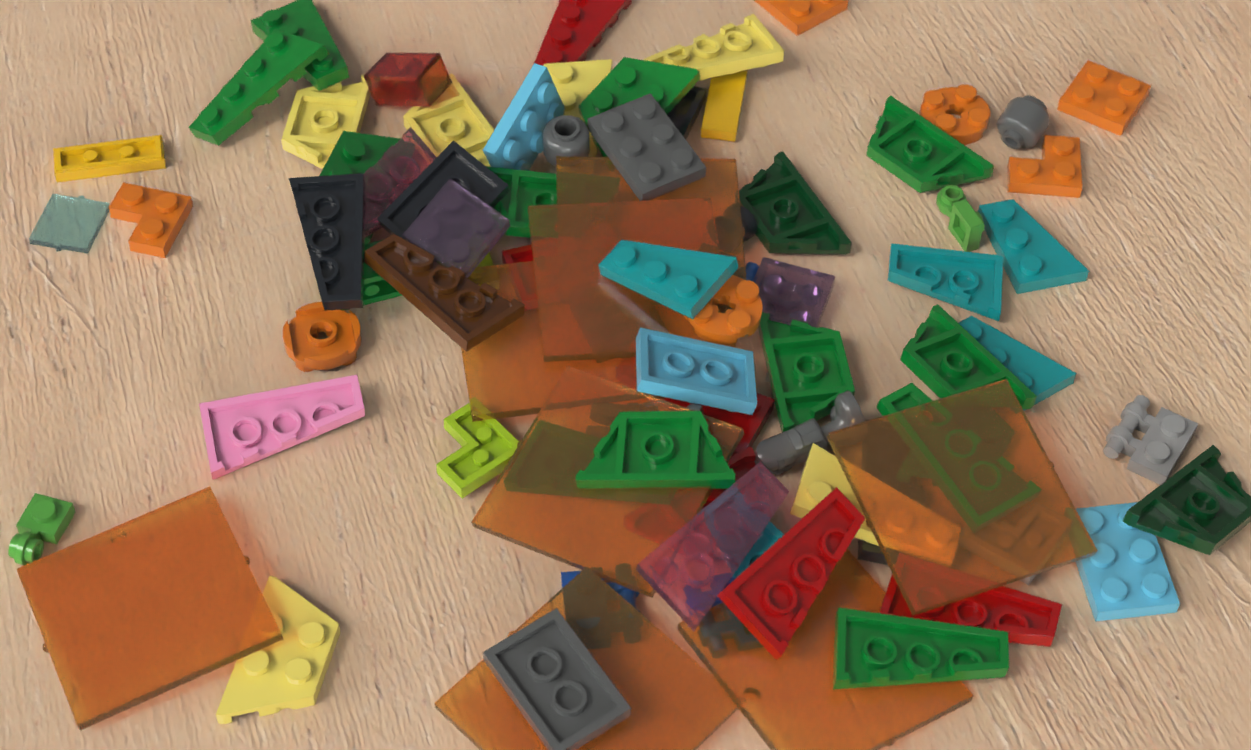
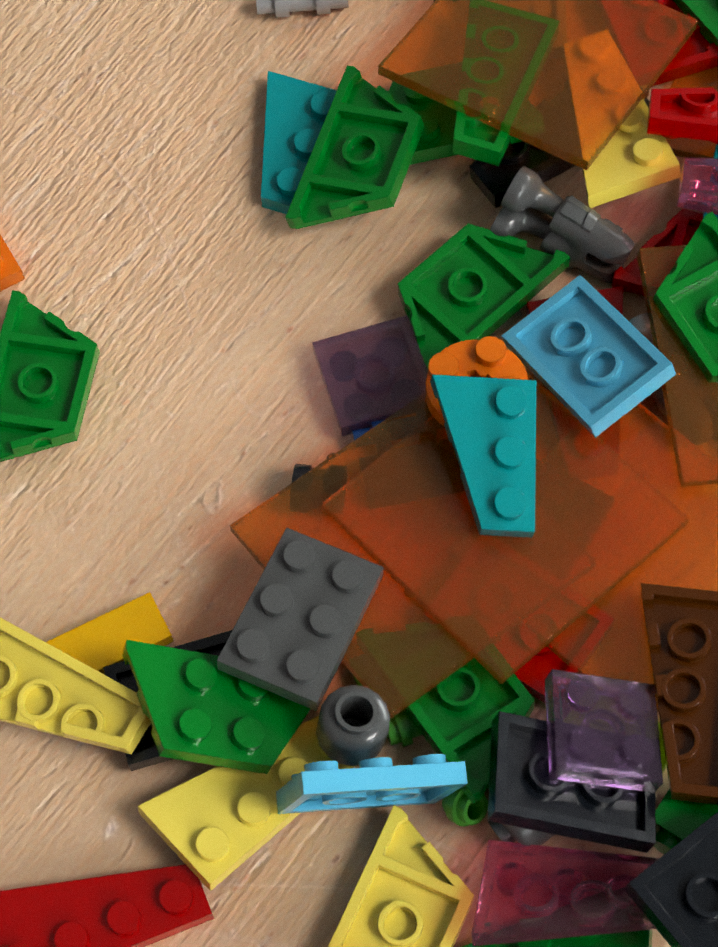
camera: 120 degrees left, 15 degrees up
dark green wing [734,151,852,254] -> none
teal wing [887,243,1003,321] -> none
bright green plate [936,185,984,252] -> none
teal wing [978,199,1089,294] -> none

